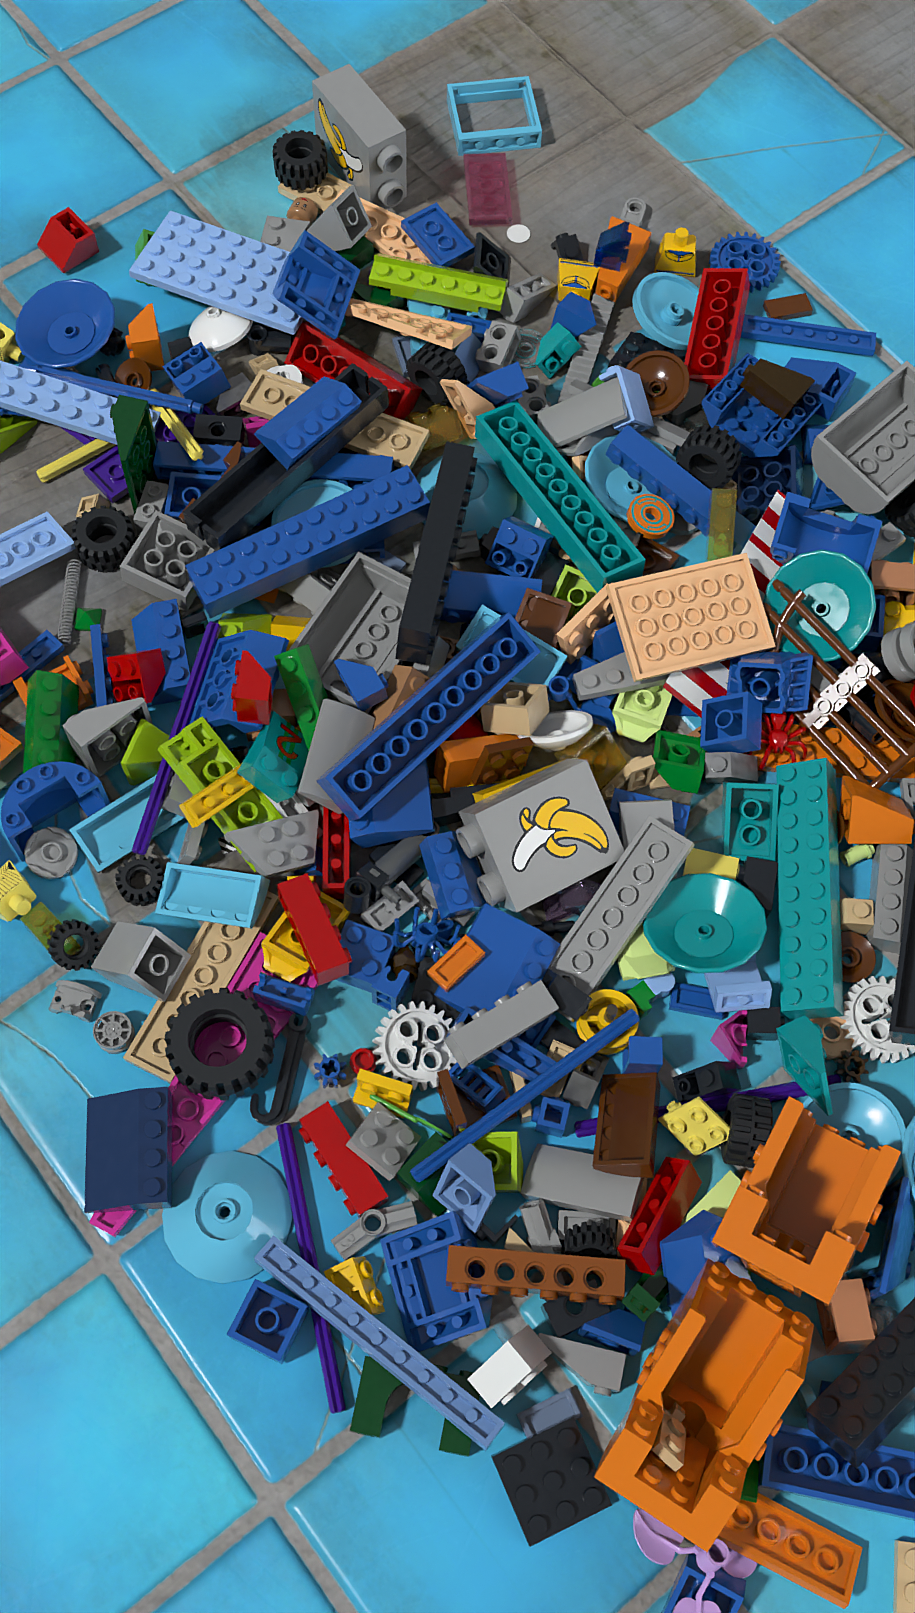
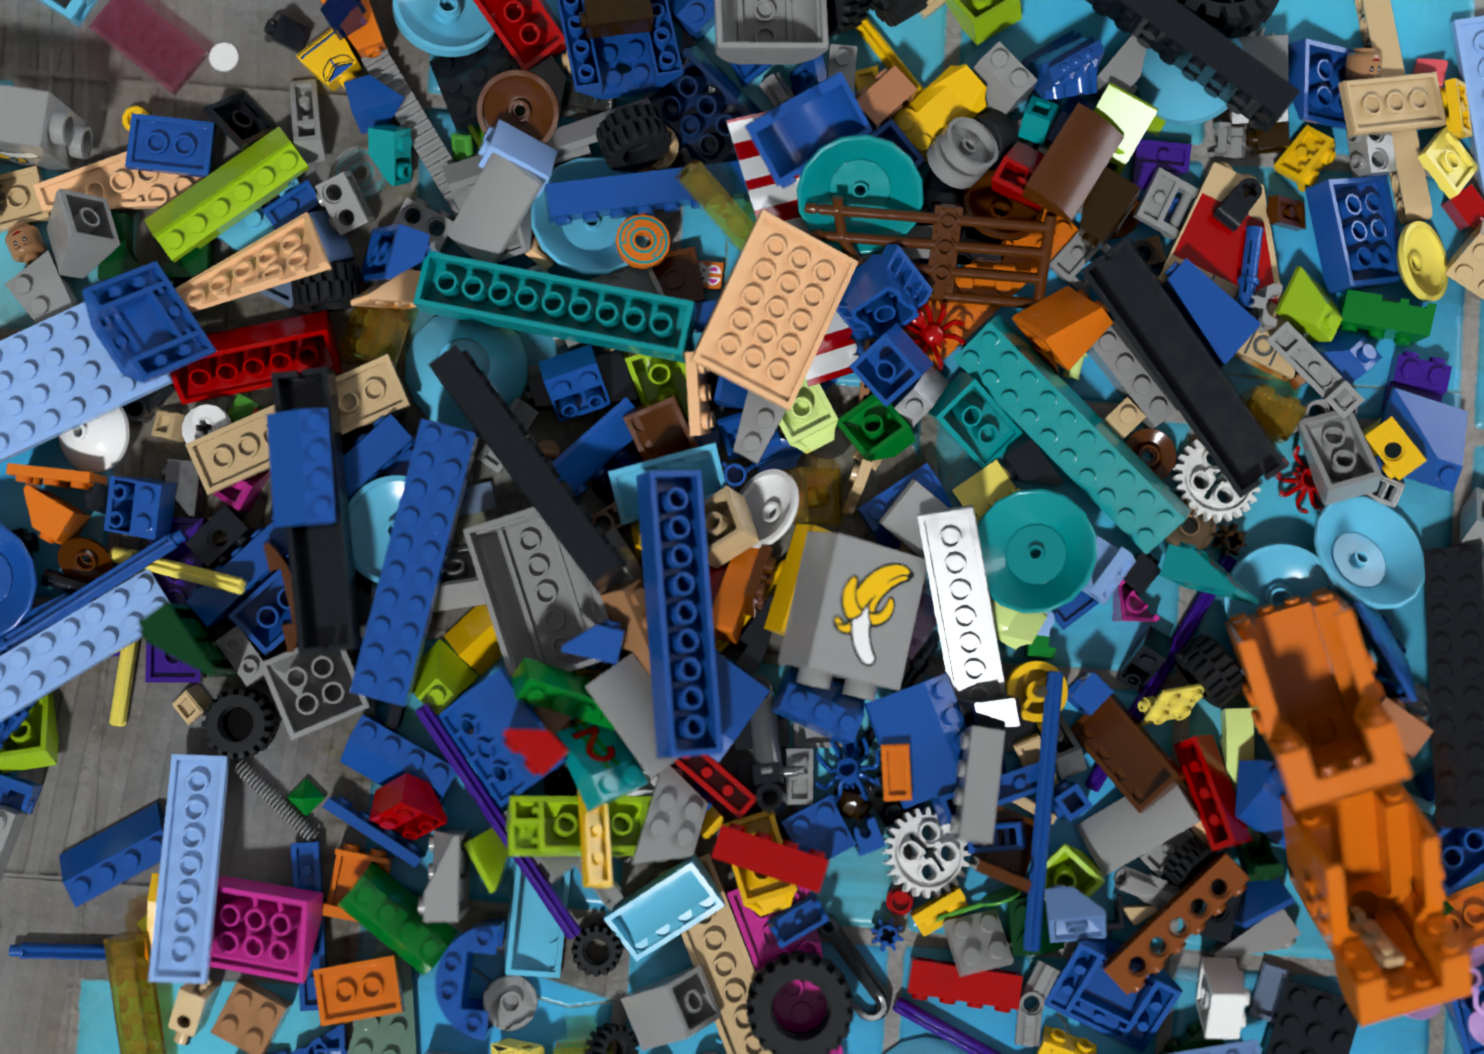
camera: 45 degrees left, 20 degrees up
none -> orange plate [6,463,107,491]

